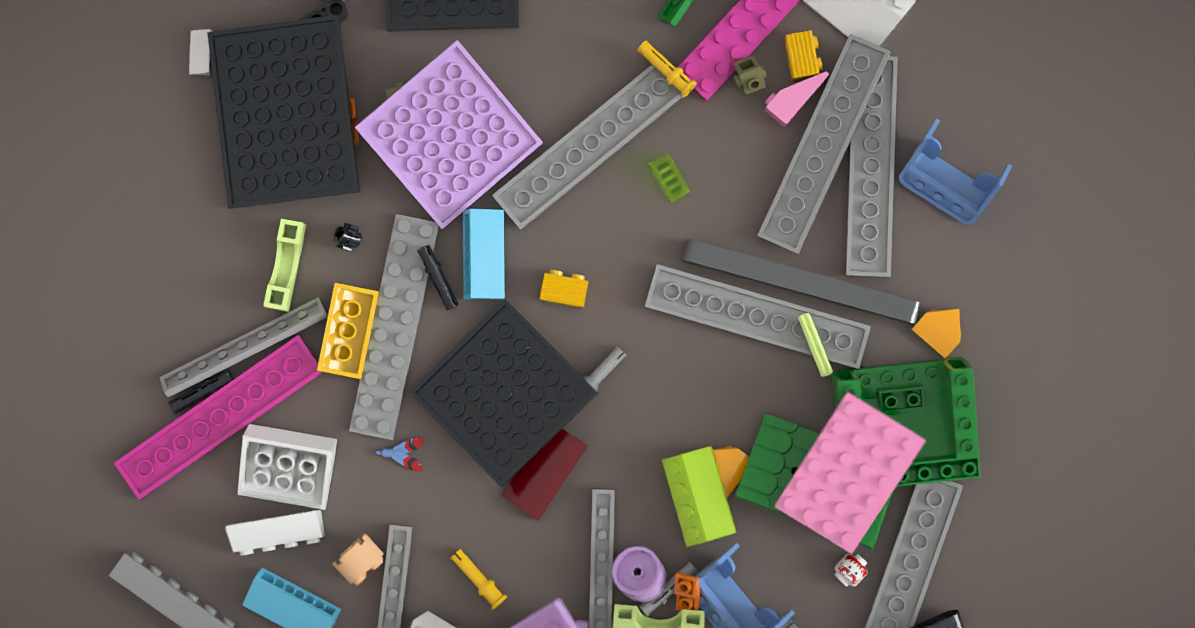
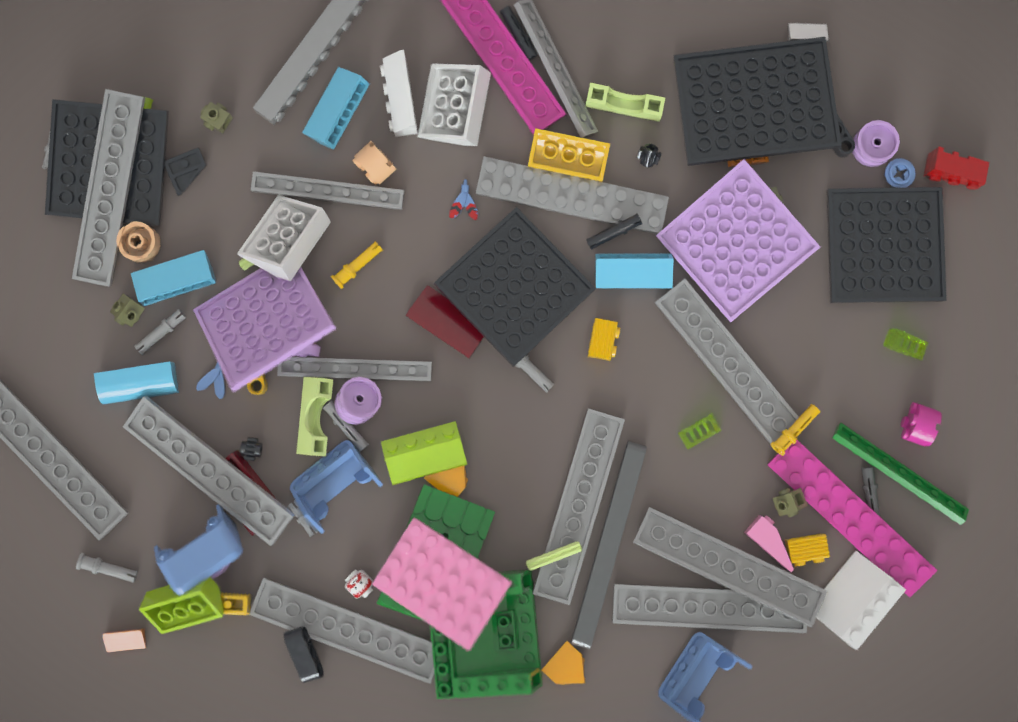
camera: 90 degrees right, 0 degrees up
orange slope [674,572,700,611] -> none

